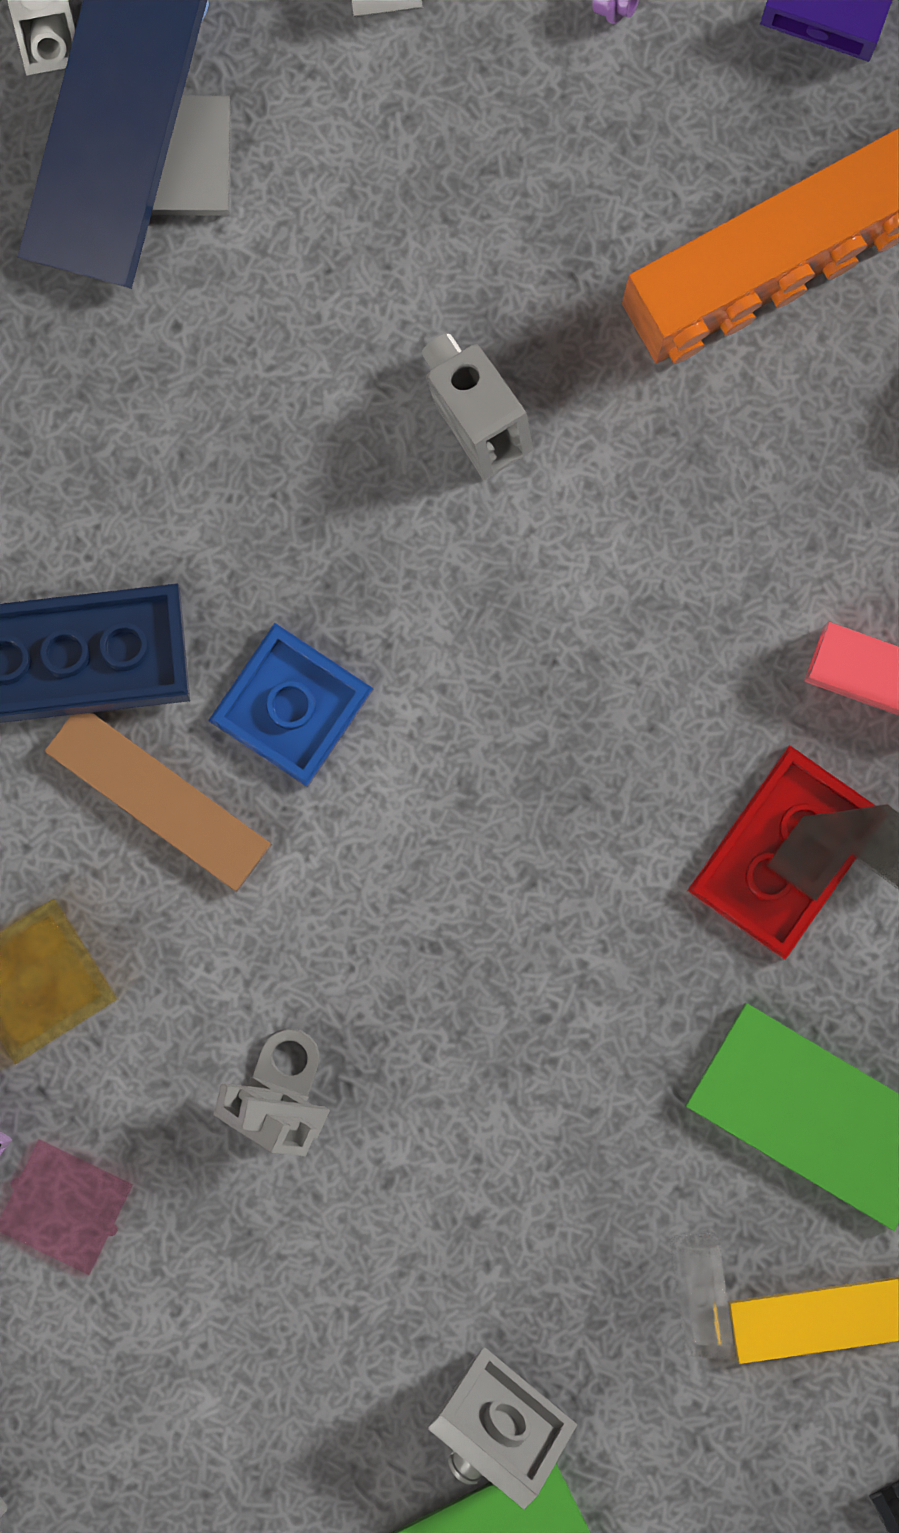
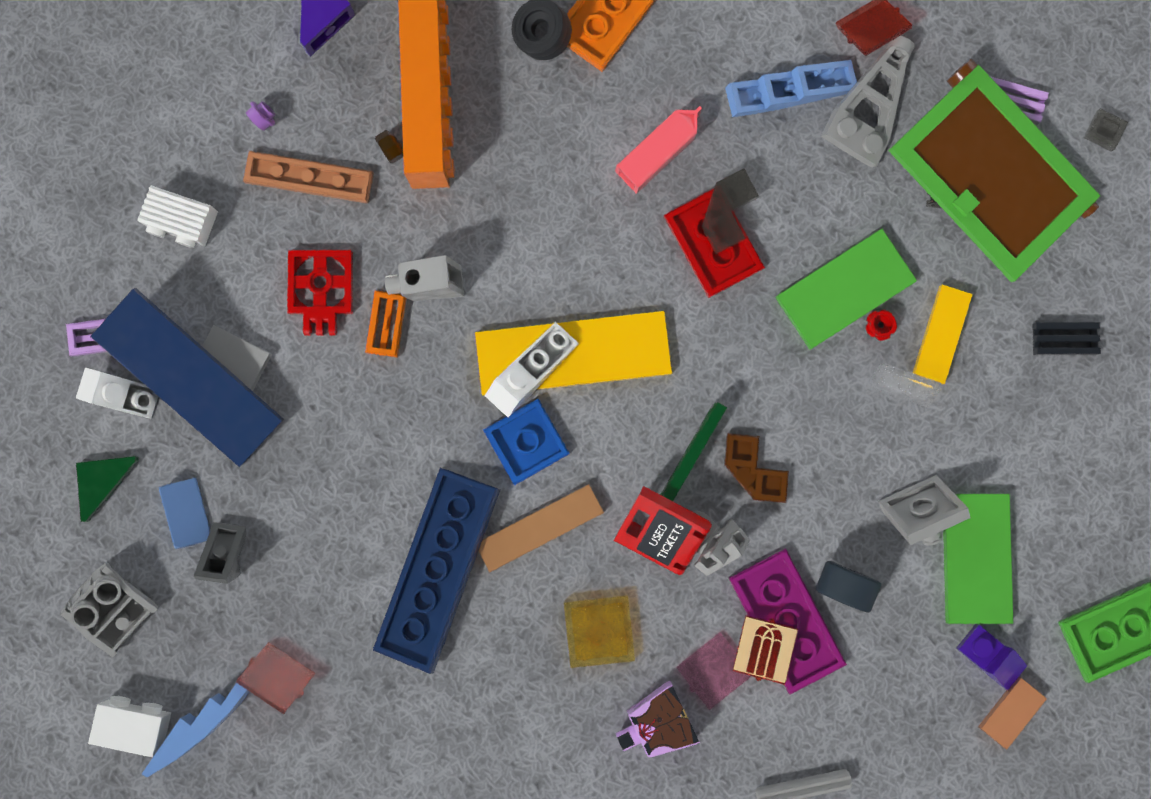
camera: 65 degrees left, 0 degrees up
none -> nougat tile [243,151,374,204]
none -> red piece [287,250,353,336]
none -> orange tile [365,290,407,358]
none -> dark brown tile [375,130,403,164]
none -> yellow tile [475,311,672,396]
none -> white slope [485,322,579,417]
none -> red container [614,486,712,575]
none -> dark green tile [660,402,727,501]
none -> reddish brown tile [724,433,789,503]
none -> magenta tile [728,549,847,695]
none -> piece [732,615,798,685]
none -> black wheel [816,561,882,613]
none -> red plate [865,310,897,341]

